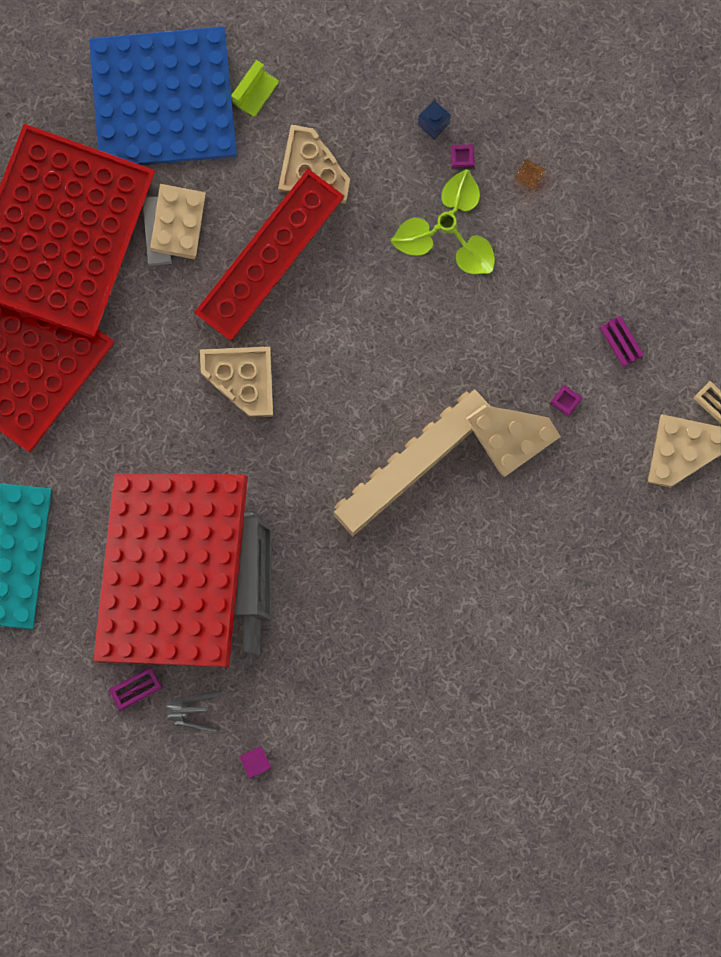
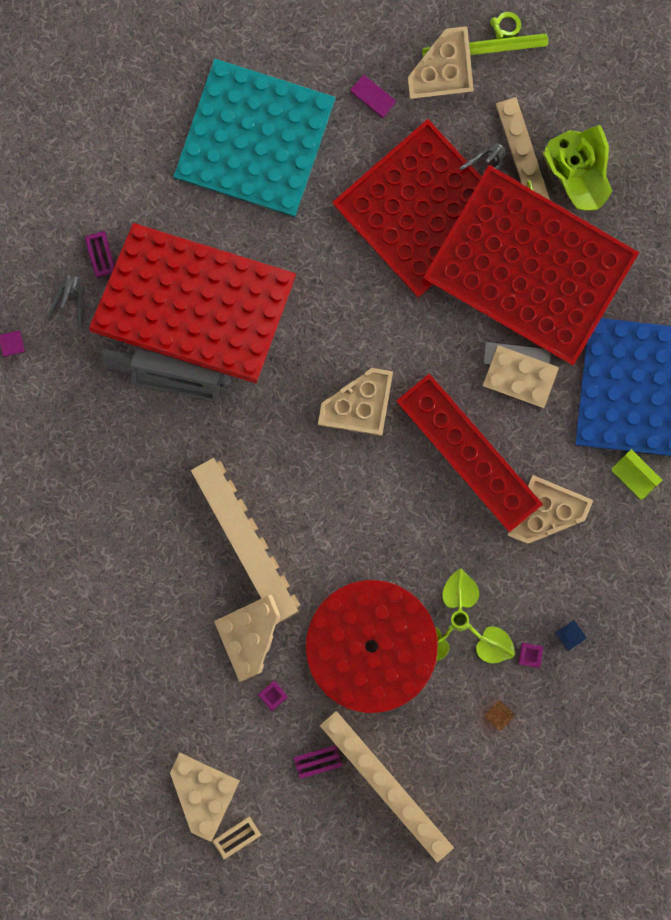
camera: 110 degrees right, 5 degrees up
none -> red plate [306,580,438,713]
none -> tan brick [320,711,454,863]

